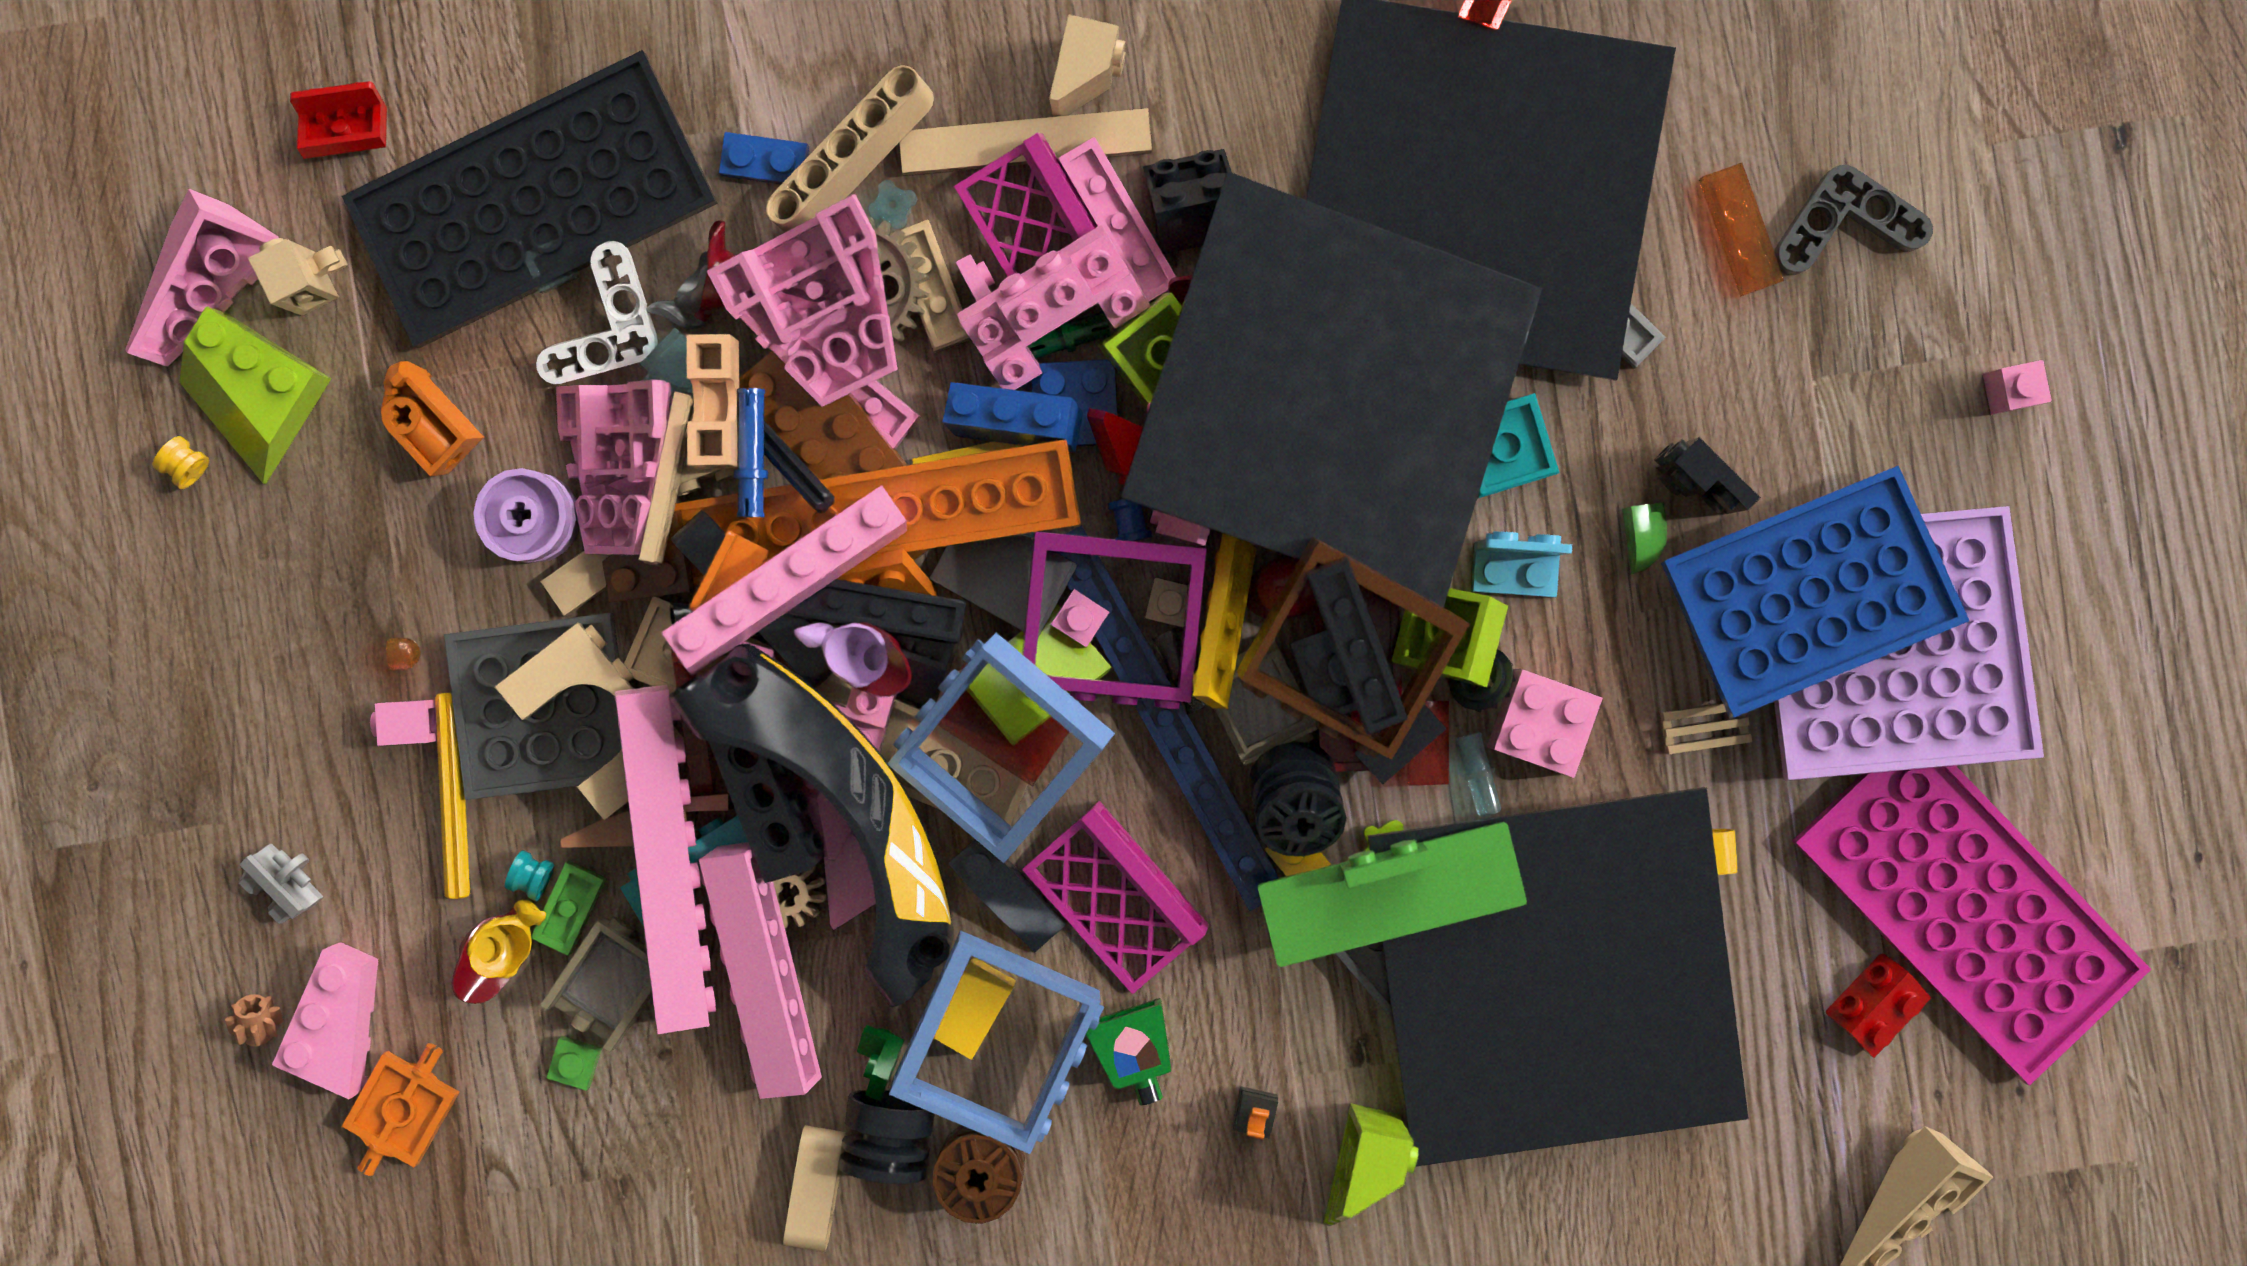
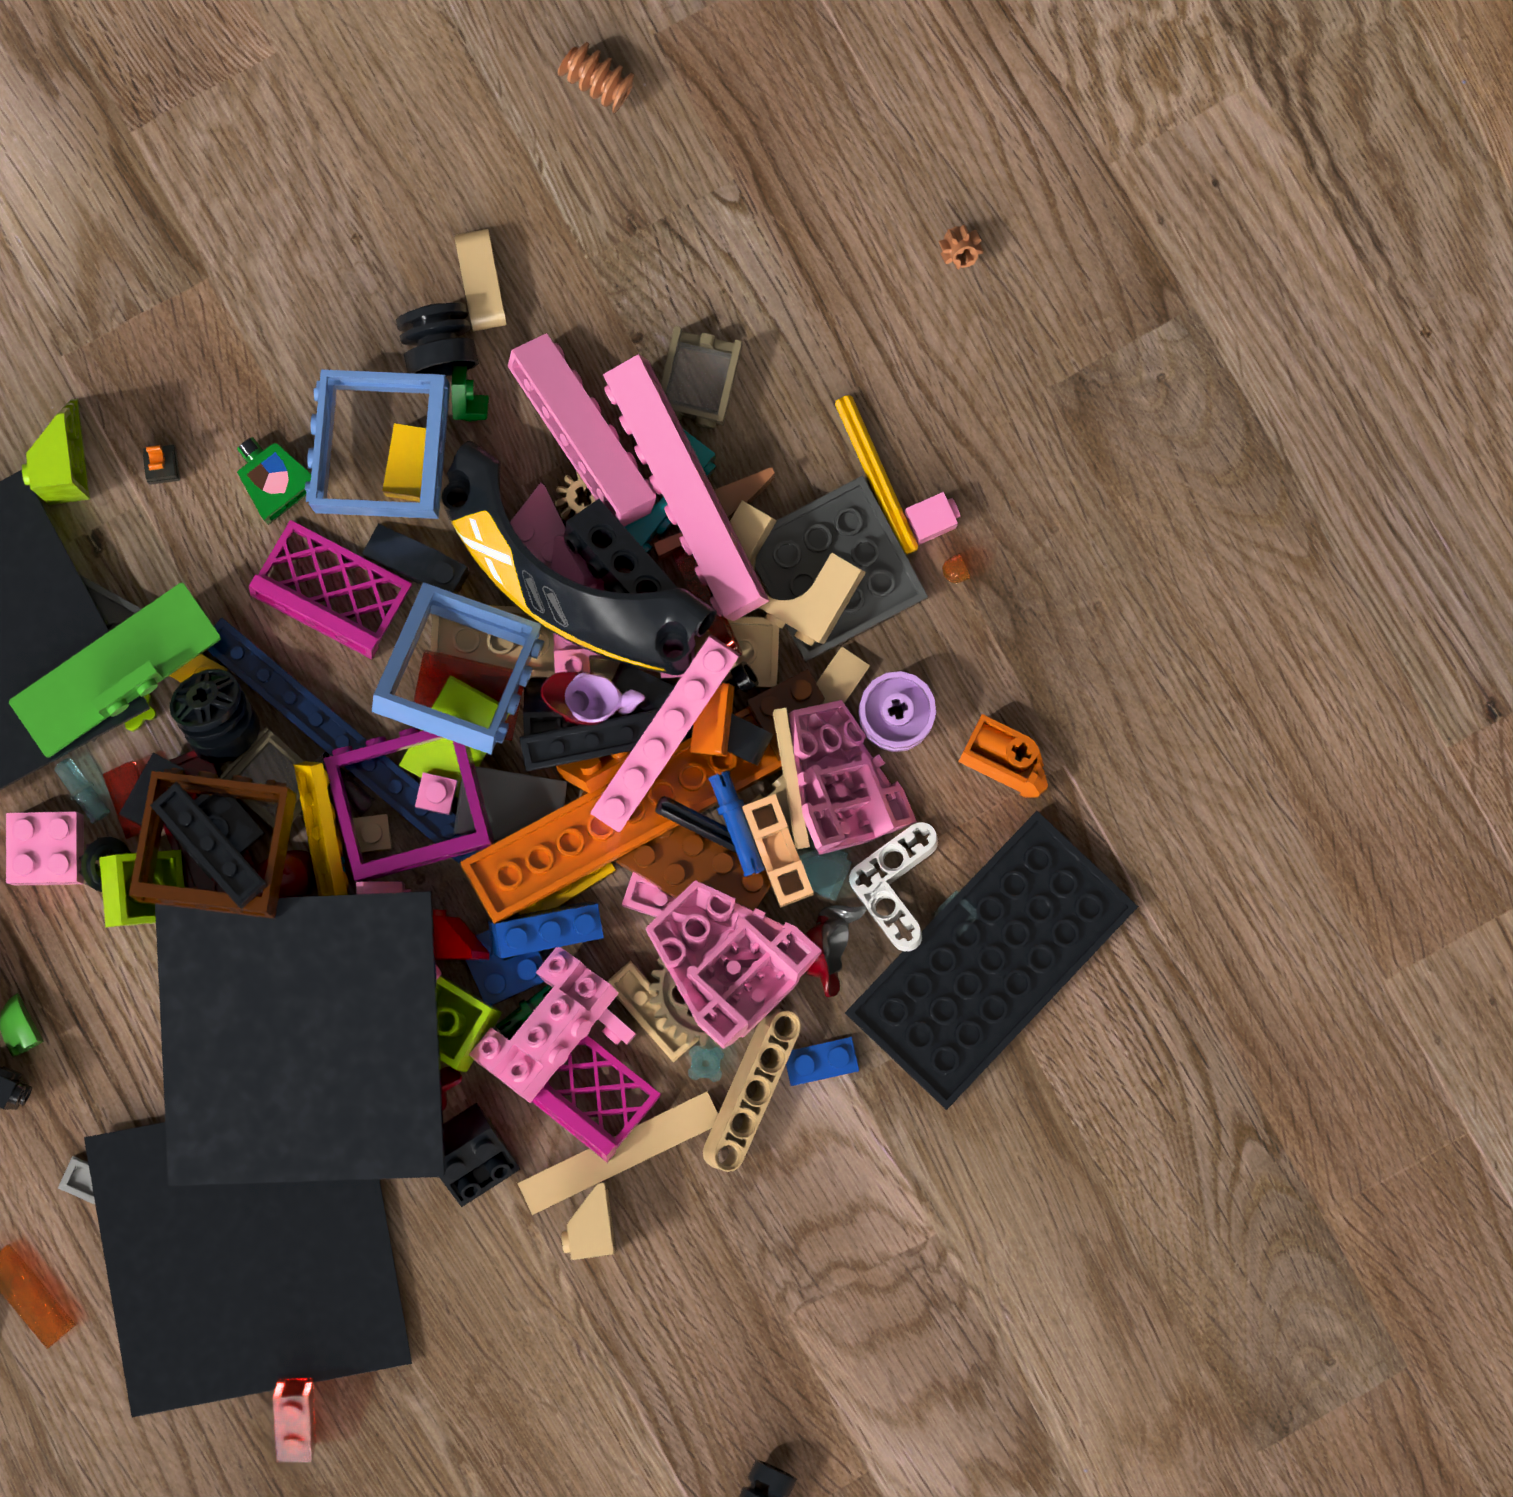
camera: 160 degrees right, 5 degrees down
bright pink wedge [125,189,279,367] -> none
yellow wheel [152,436,210,489] -> none
lime wedge [180,306,331,484] -> none
light grey hips [239,843,323,924] -> none
tan brick [248,238,348,316] -> none
bright pink wedge [272,942,378,1099] -> none
red bracket [290,81,387,159] -> none
orange plate [341,1043,460,1176] -> none
yellow hair [451,900,546,1004] -> none
teal wheel [504,850,555,901] -> none
bright green plate [531,861,607,956] -> none
bright green plate [546,1036,602,1090] -> none
reddish brown wheel [932,1125,1025,1224] -> none
bright pink plate [1058,136,1176,302] -> none
blue bush [1107,499,1152,541] -> none
medium azure bracket [1471,532,1572,597] -> none
teal plate [1477,393,1560,499] -> none

